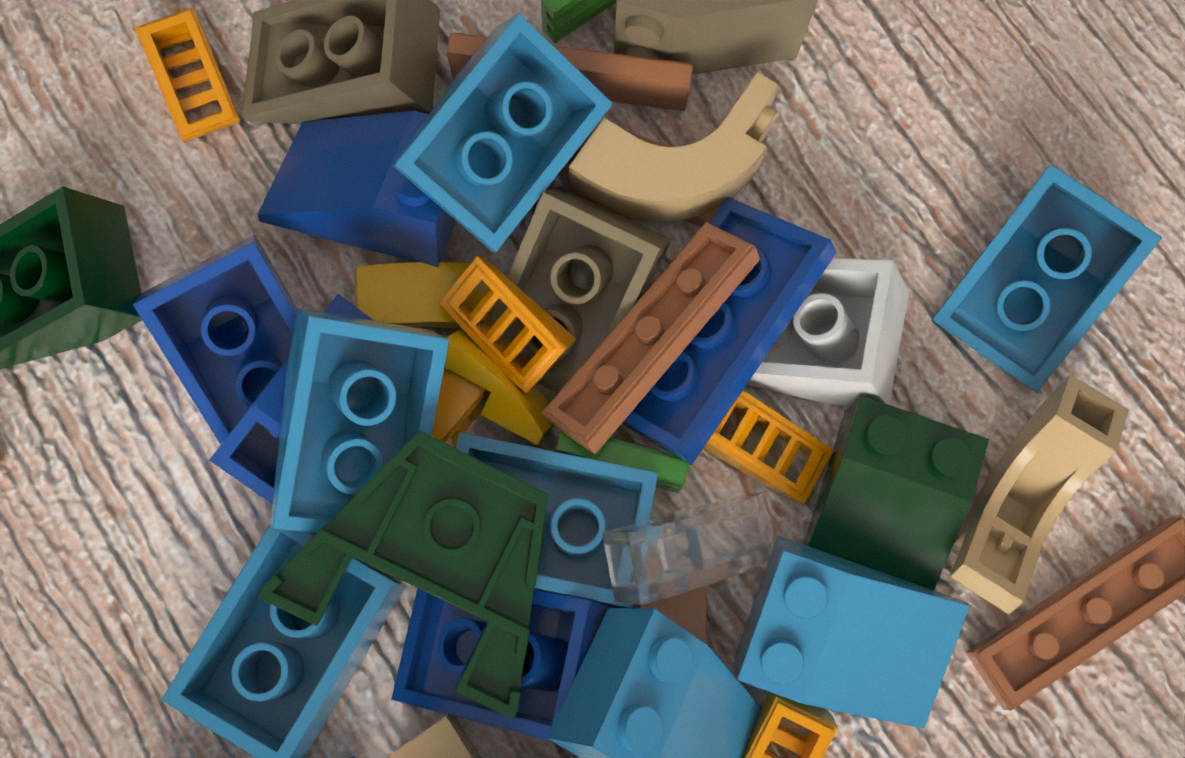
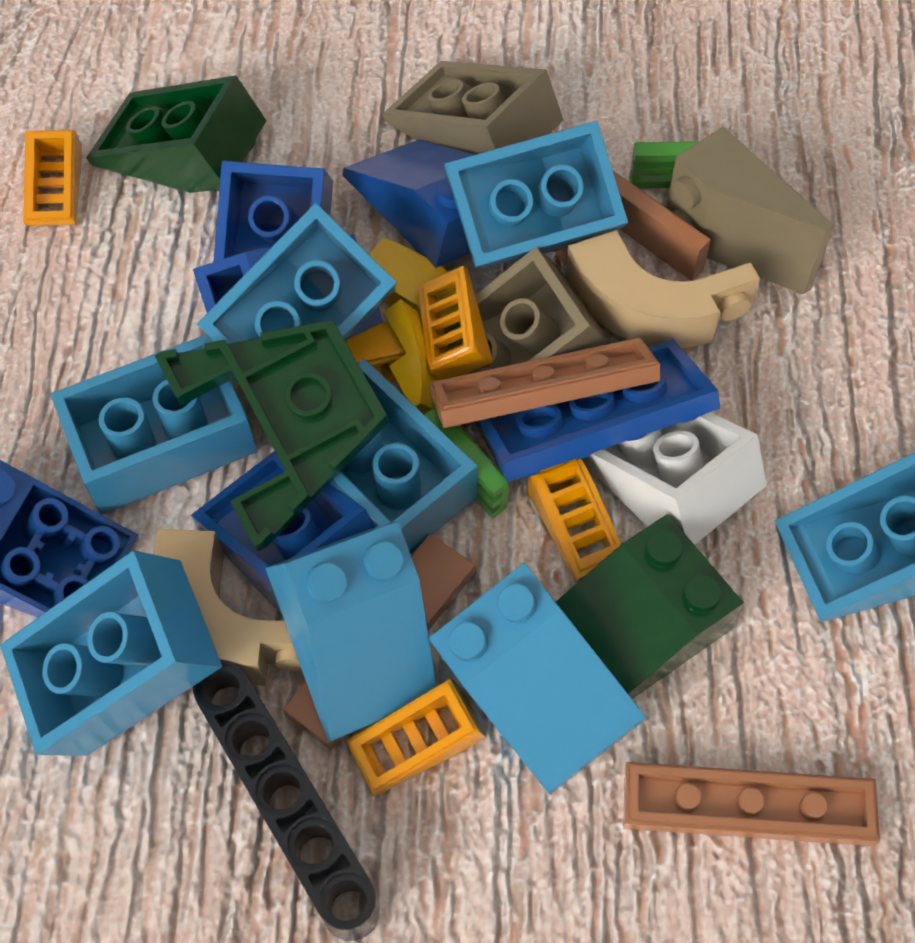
camera: 40 degrees right, 15 degrees down
light orange slope [134,7,241,143] -> none
clear slope [602,492,775,605] -> none
tan arch [950,374,1129,614] -> none

